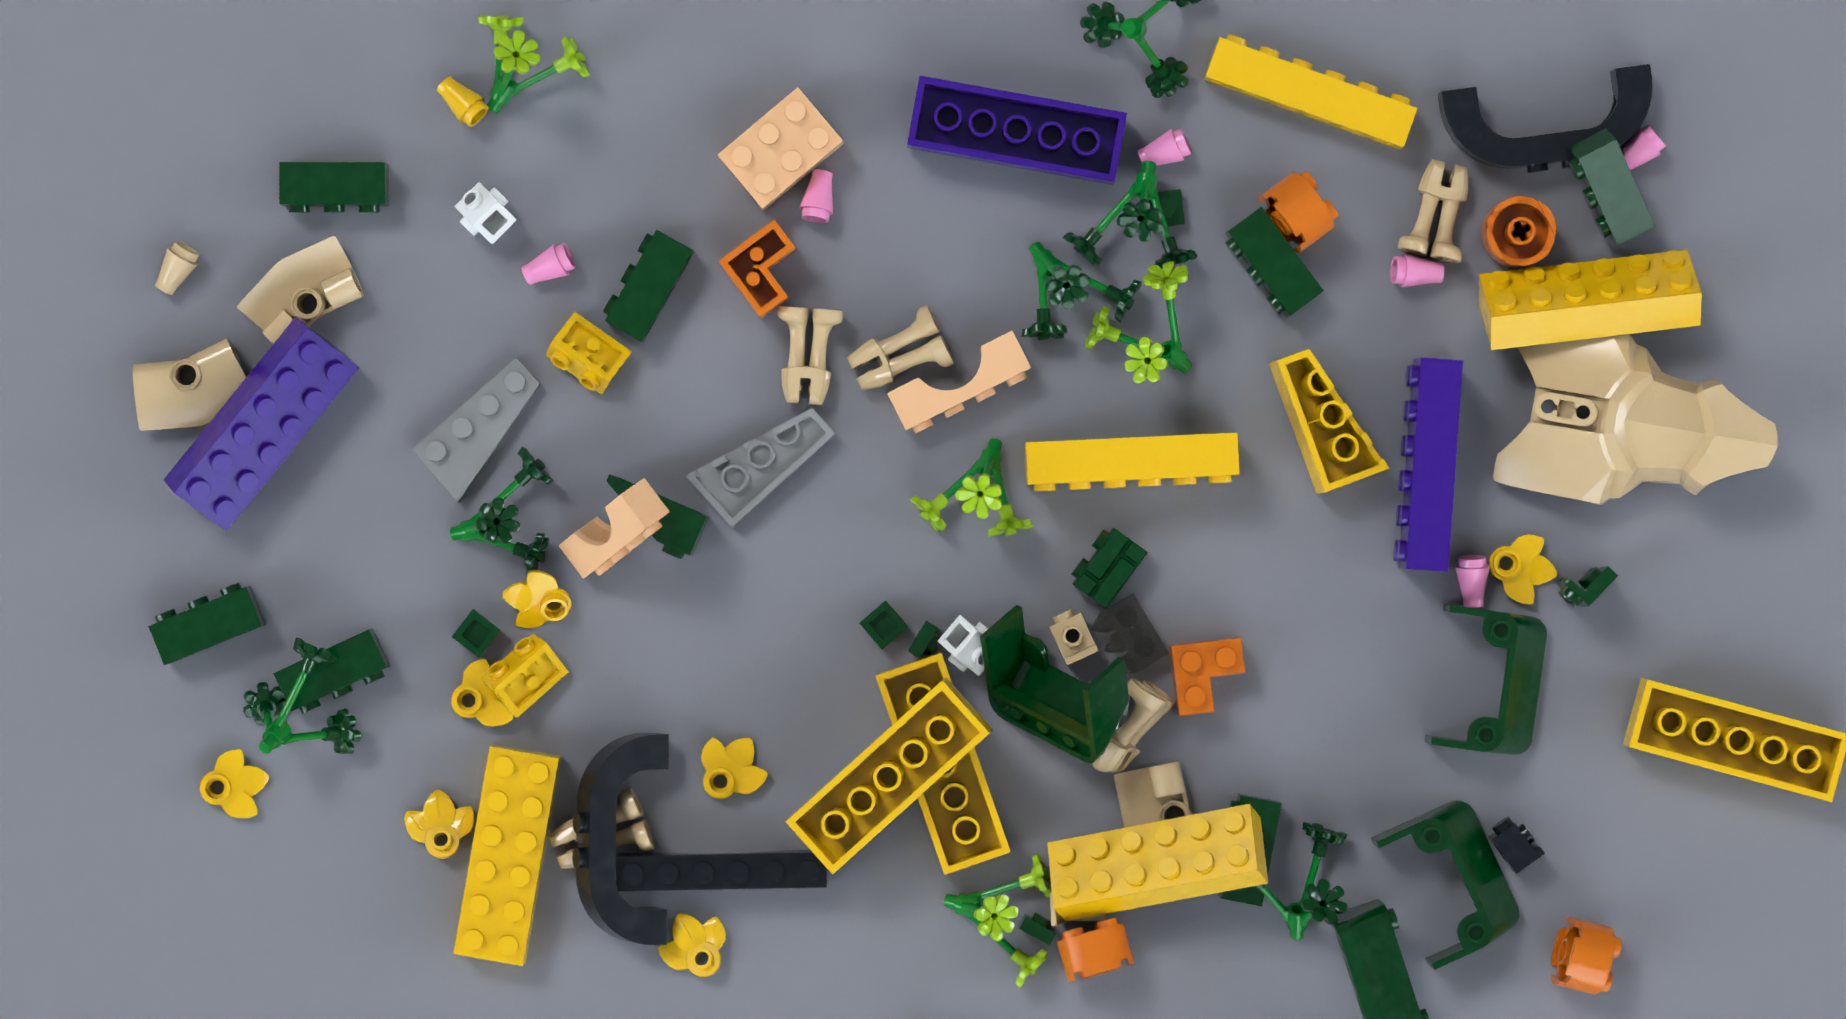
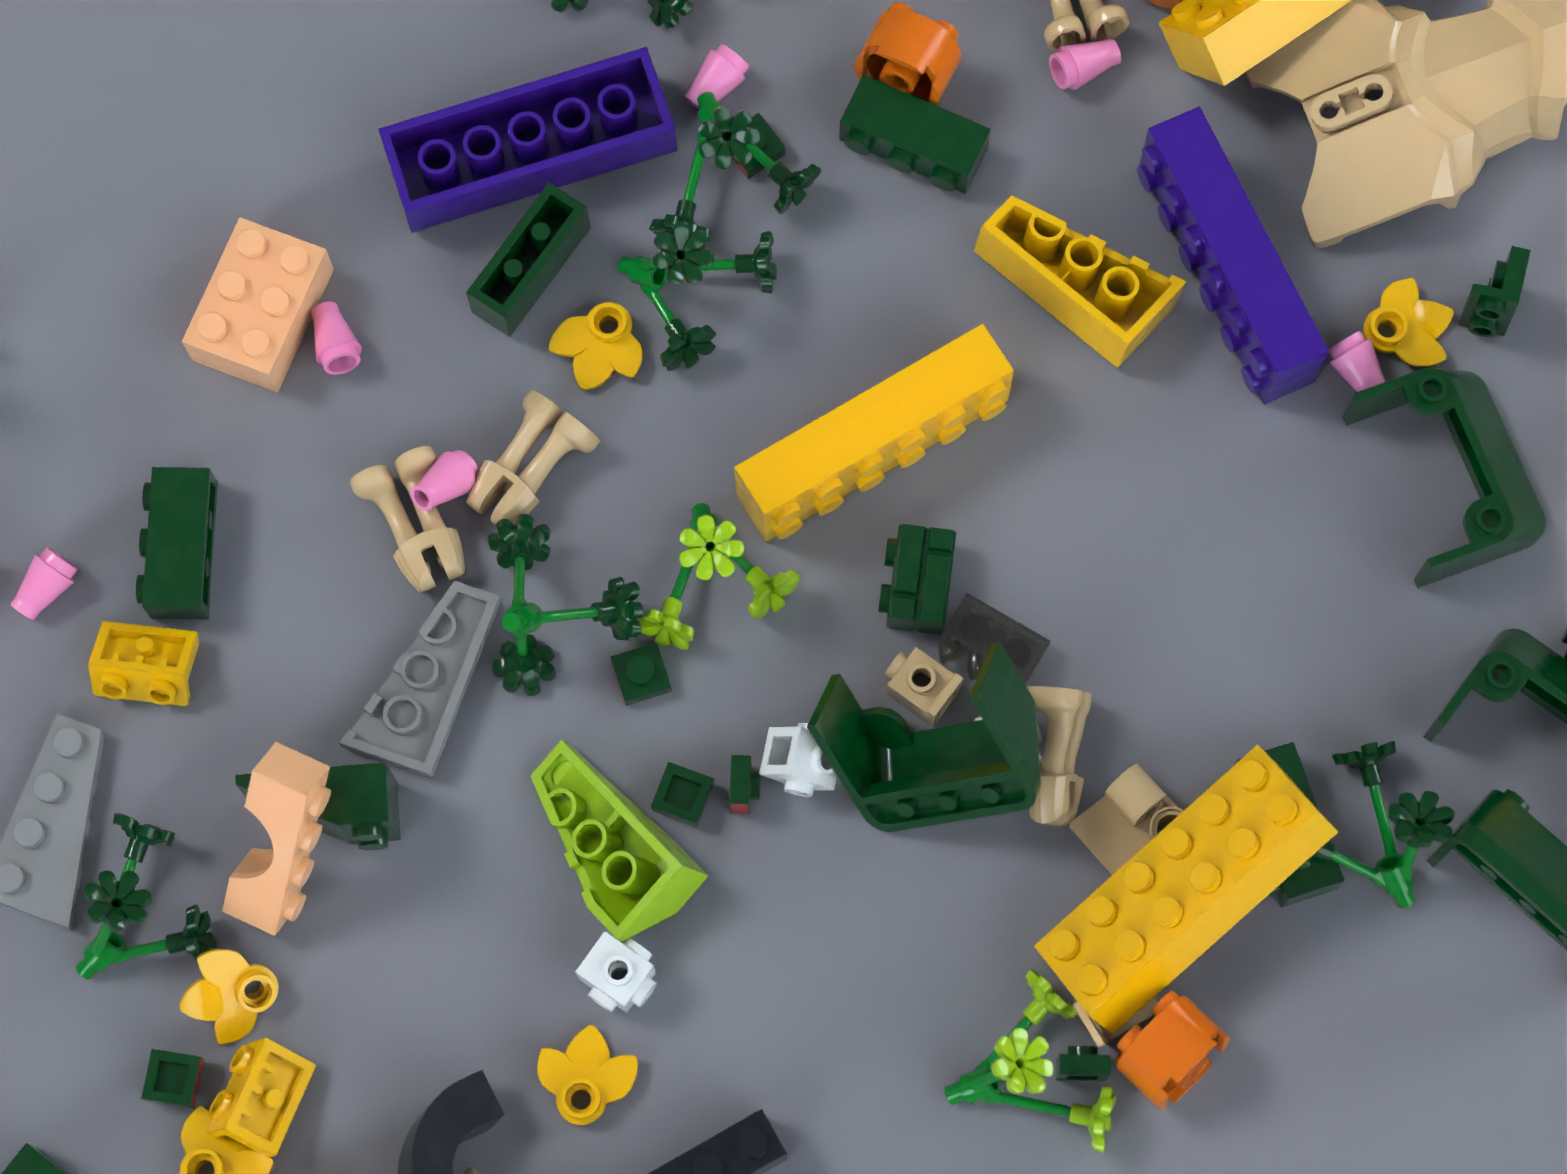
camera: 30 degrees left, 15 degrees down
orange brick [718,219,796,319] -> none
yellow brick [786,677,993,875] -> none
yellow brick [875,652,1011,875] -> none
light nougat arch [887,330,1031,434] -> none
lime plant [1084,261,1192,384] -> none
orange brick [1169,637,1245,716] -> none
none -> bright pink cone [410,450,479,511]
none -> dark green brick [466,182,591,337]
none -> dark green plant [488,514,643,696]
none -> lime wedge [530,739,709,942]
none -> yellow plate [548,302,643,391]
none -> white brick [575,931,657,1013]
none -> dark green plate [611,642,672,706]

